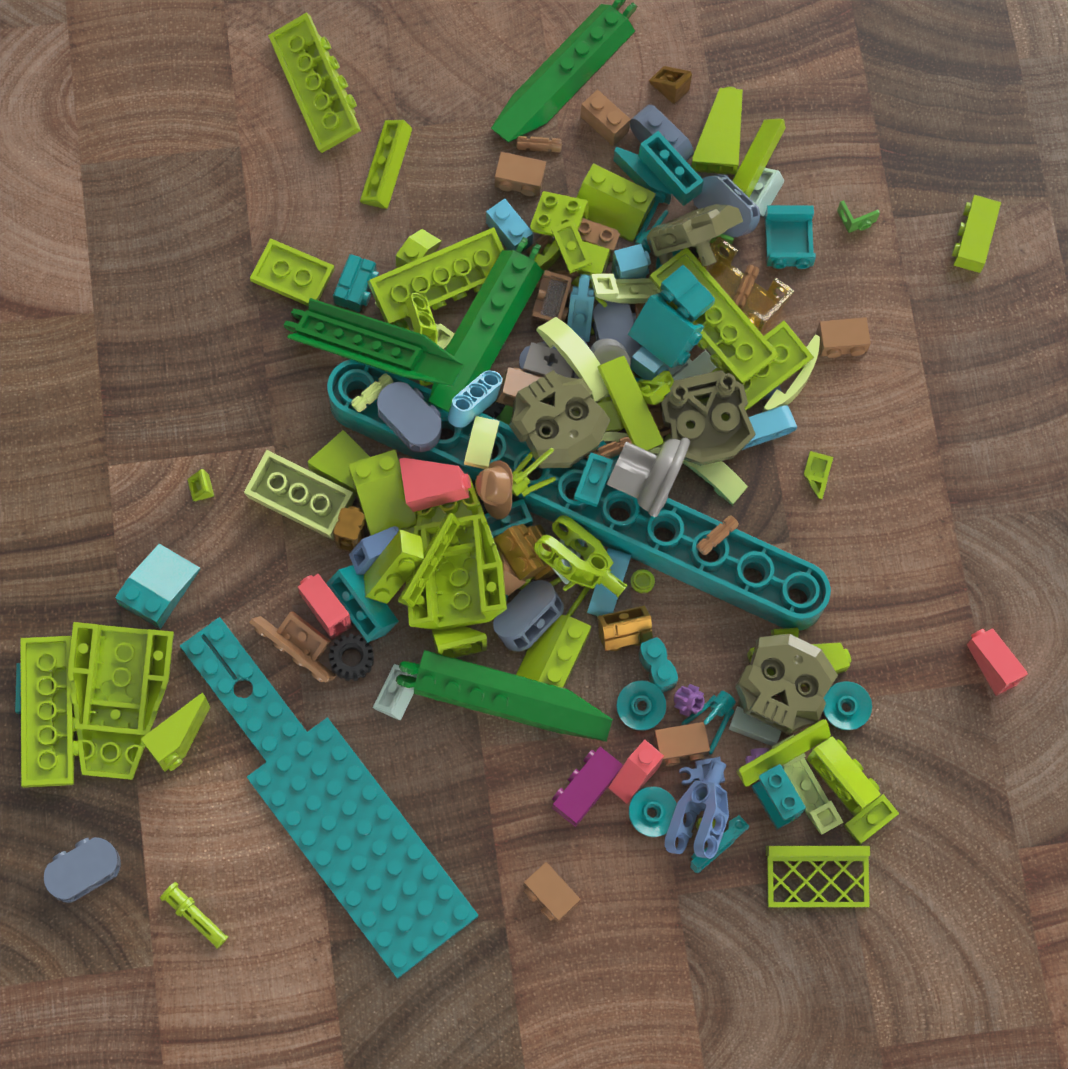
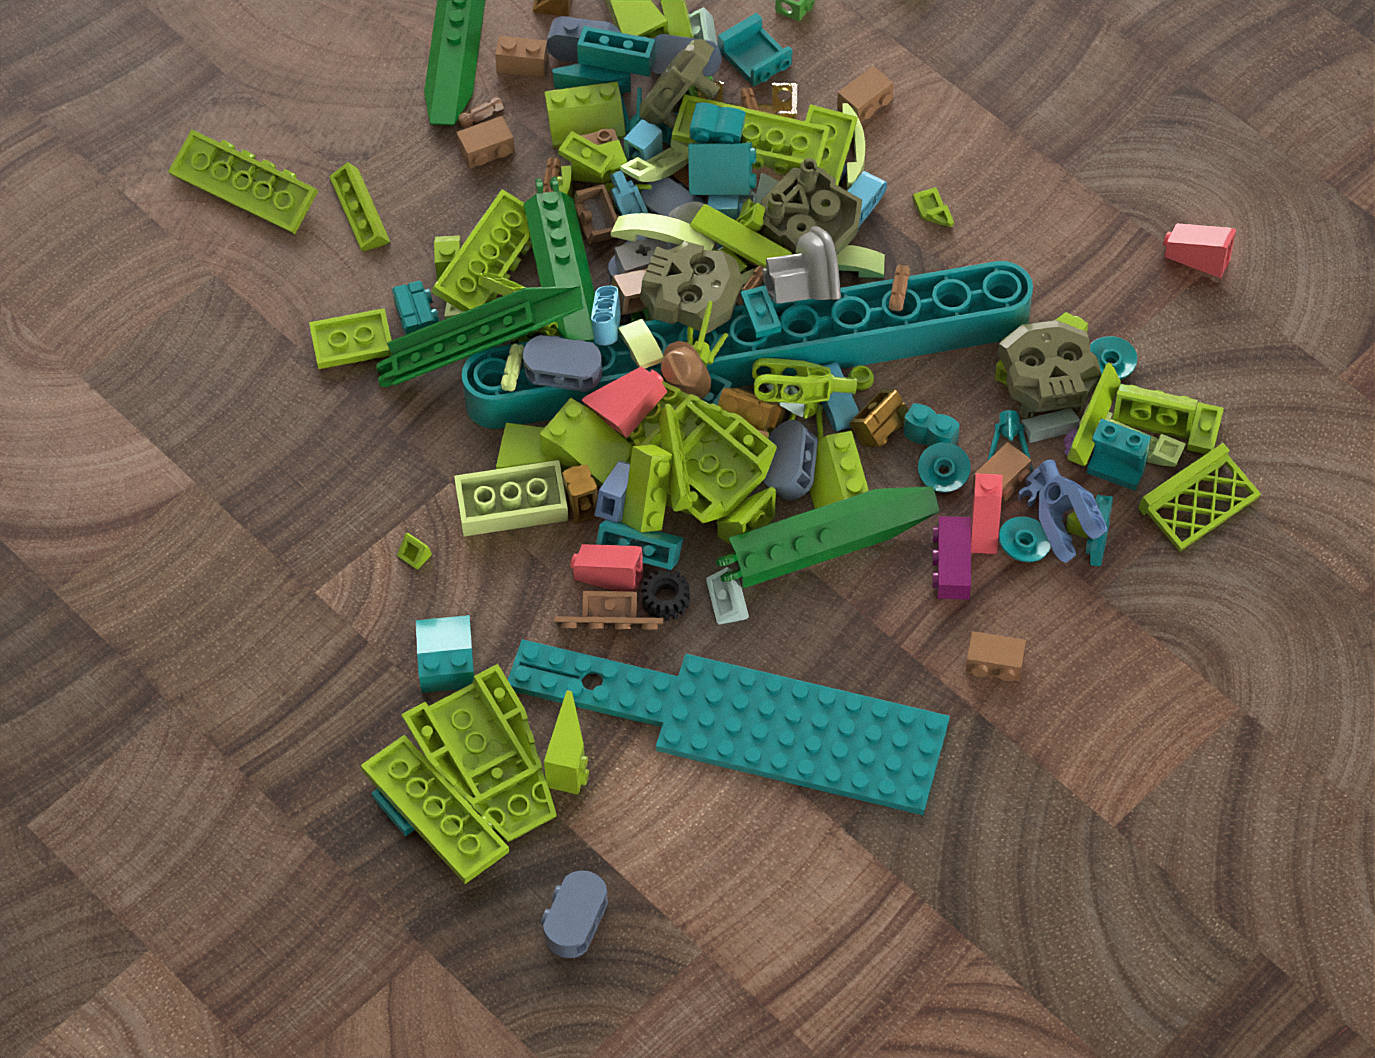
camera: 30 degrees left, 15 degrees down
lime pin [160,882,228,949] -> none
medium azure brick [486,199,533,251] -> none
lime bracket [530,191,590,236] -> none
medium lavender gear [674,684,705,717] -> none

